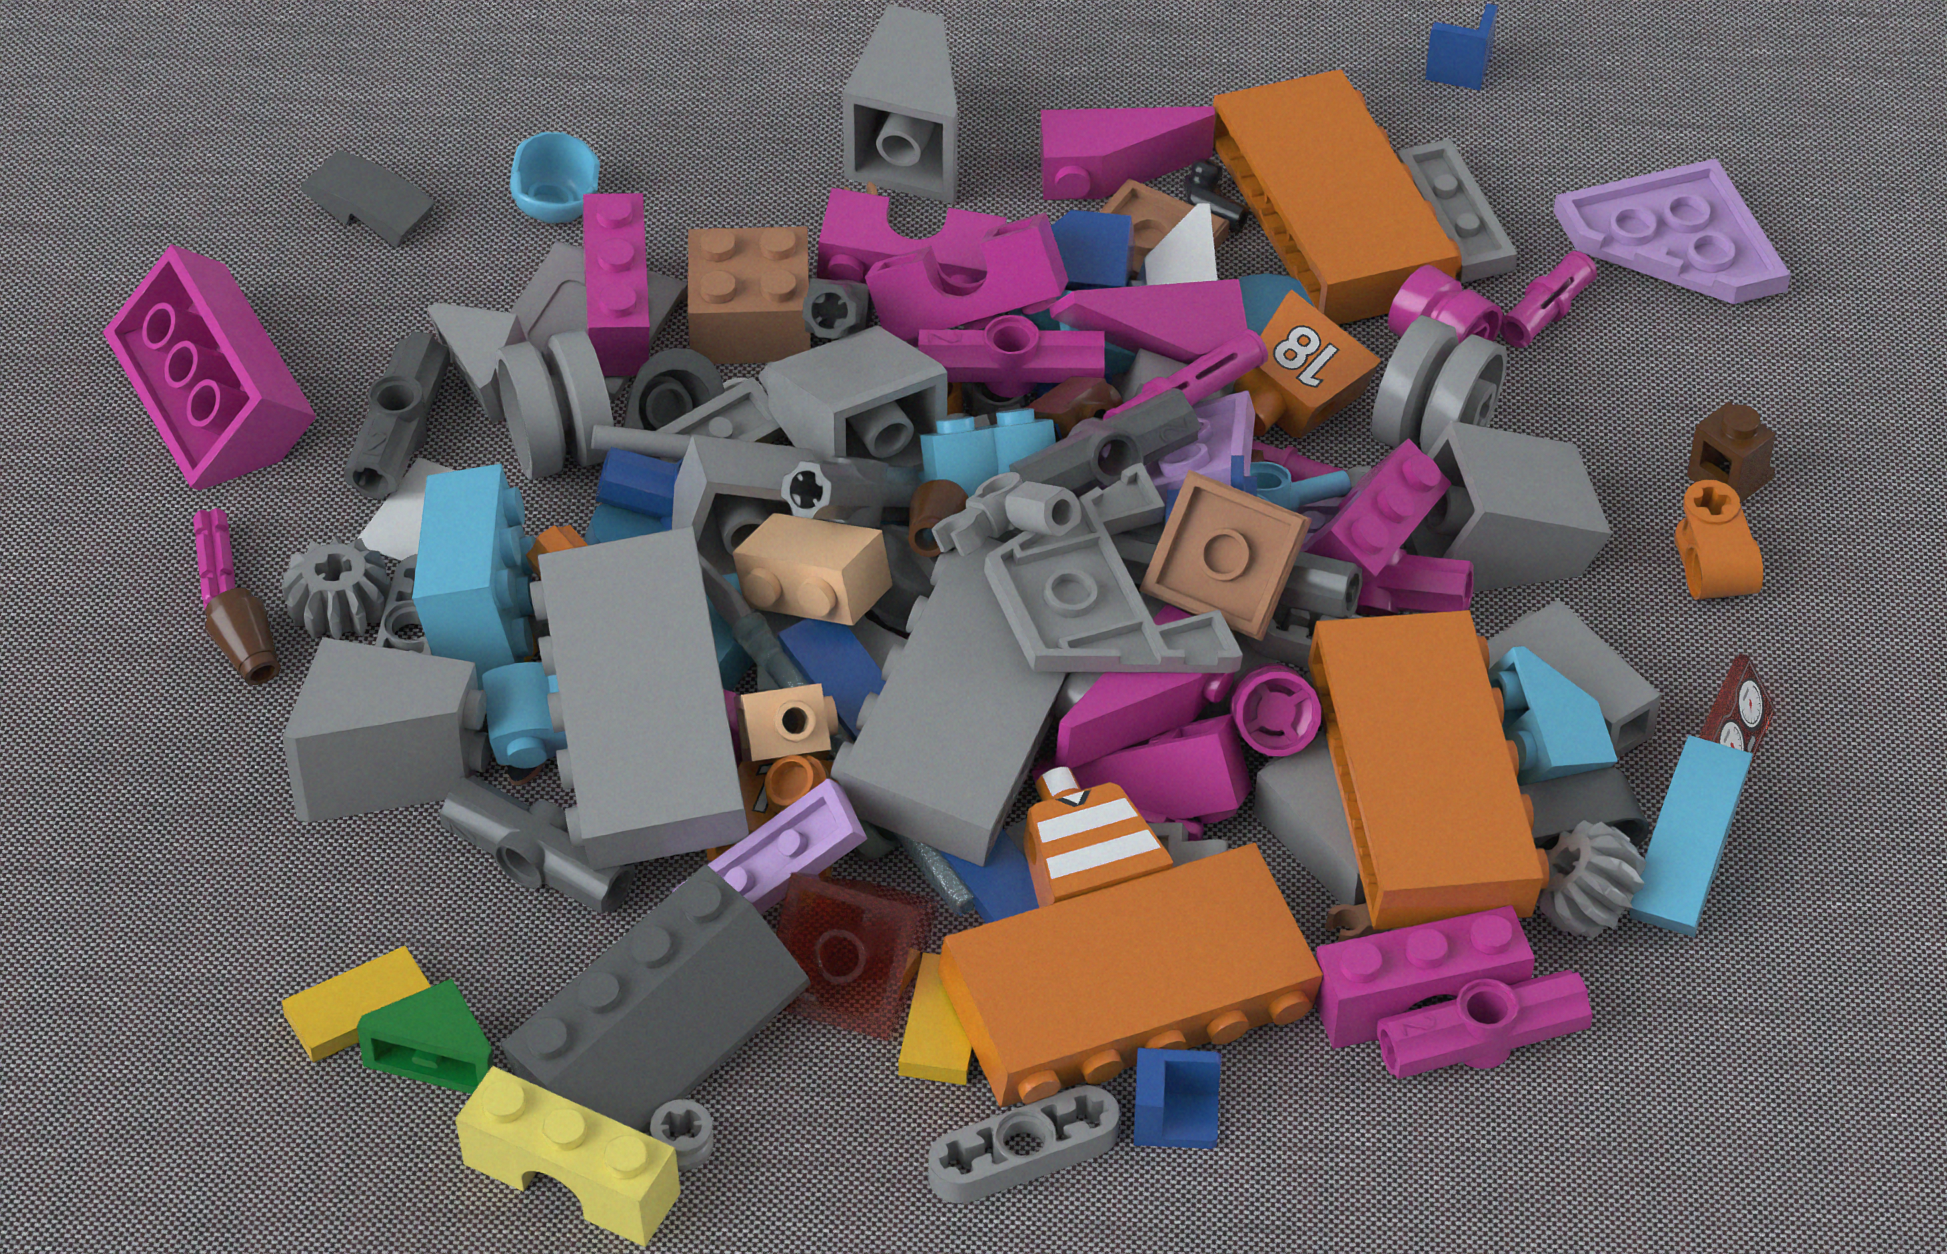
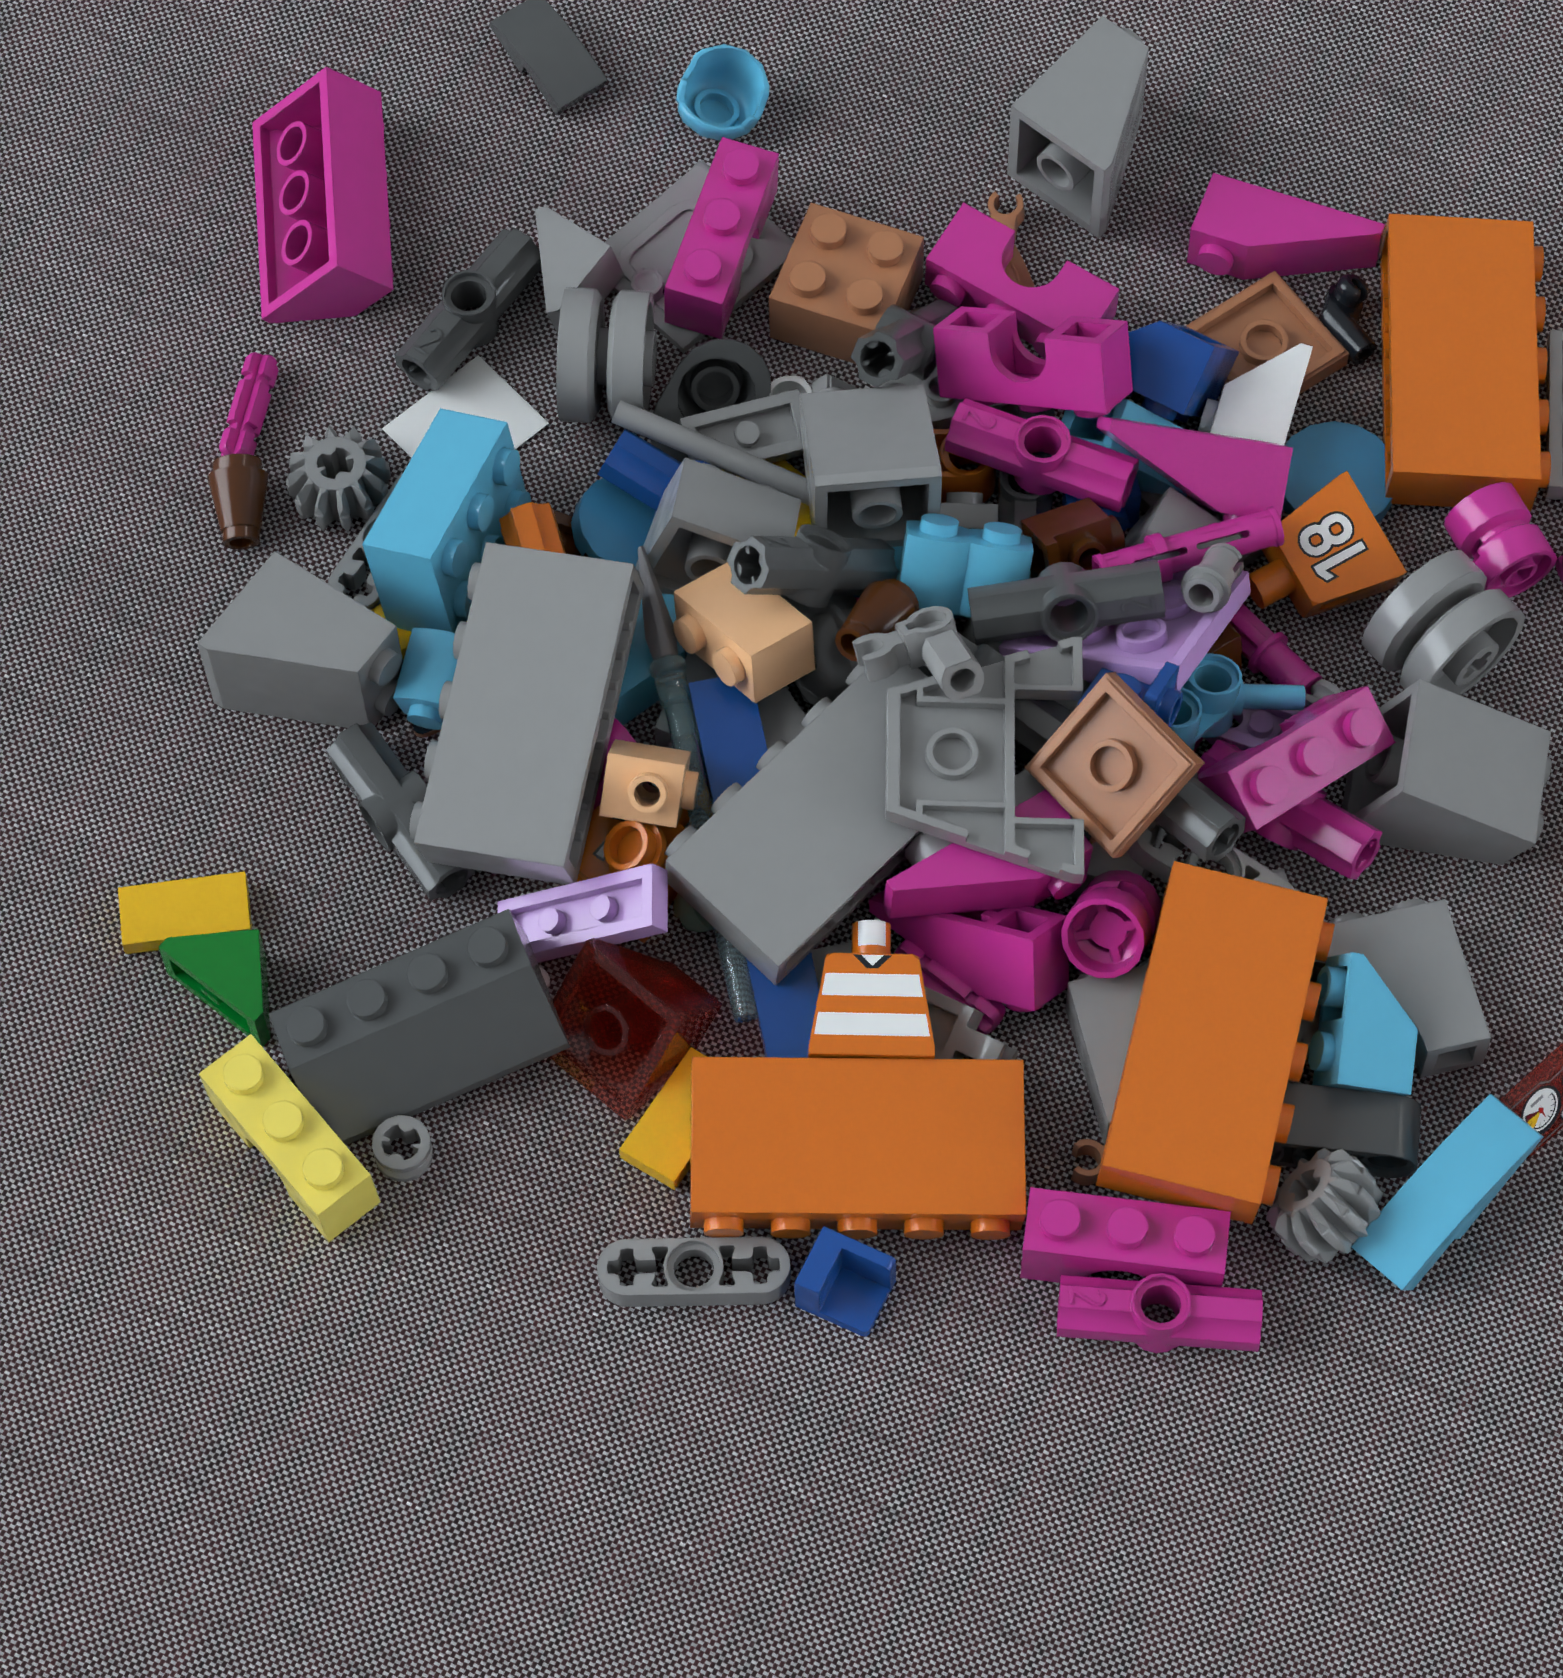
camera: 25 degrees right, 15 degrees up
none -> light grey pin [1181,543,1244,613]

